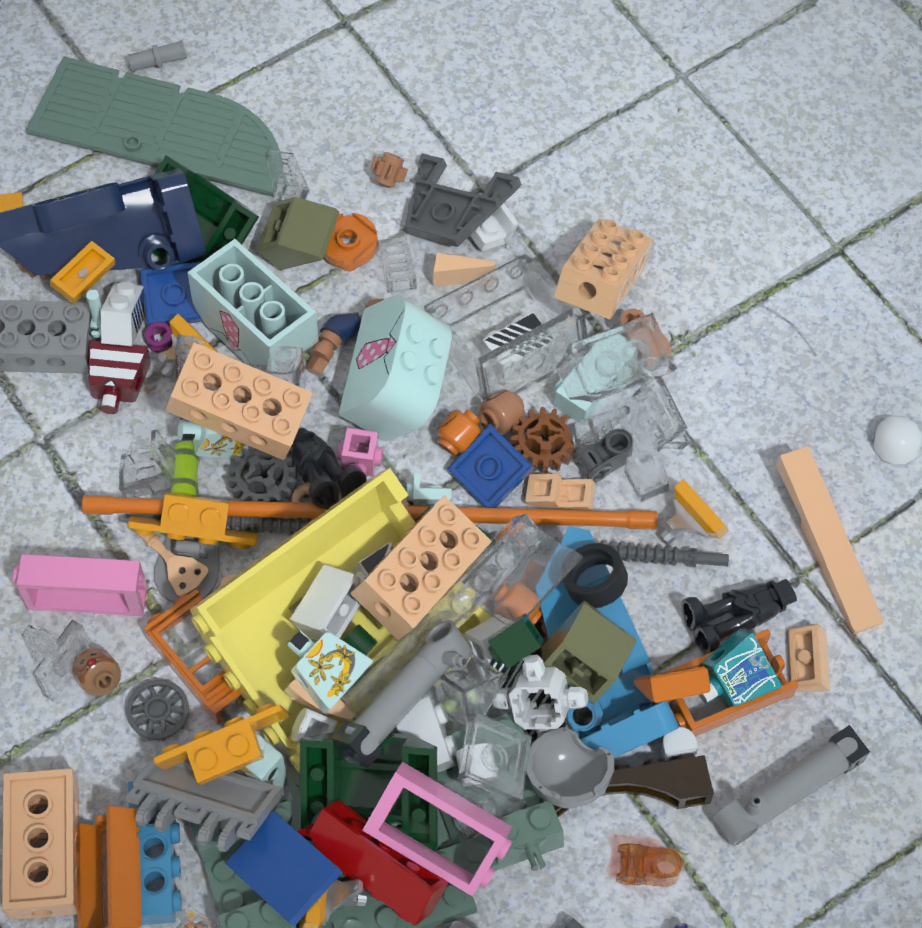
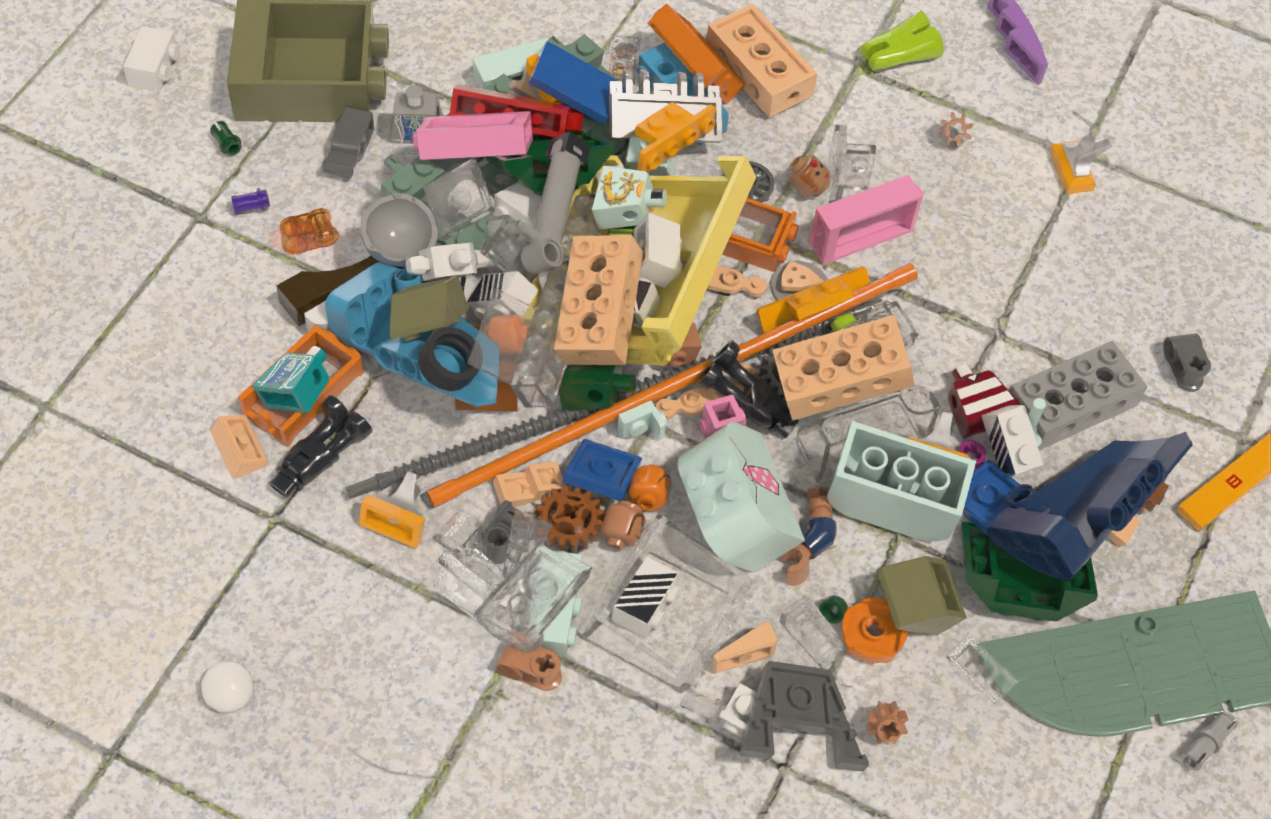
camera: 150 degrees right, 5 degrees down
light orange piece [50,241,115,304] -> none
dark green brick [488,613,545,669] -> none
light nougat brick [554,218,654,320] -> none
orange slope [633,667,711,703] -> none
light grey piece [713,725,870,846] -> none
light nougat slope [776,446,884,635] -> none
none -> dark green hinge [819,595,848,624]

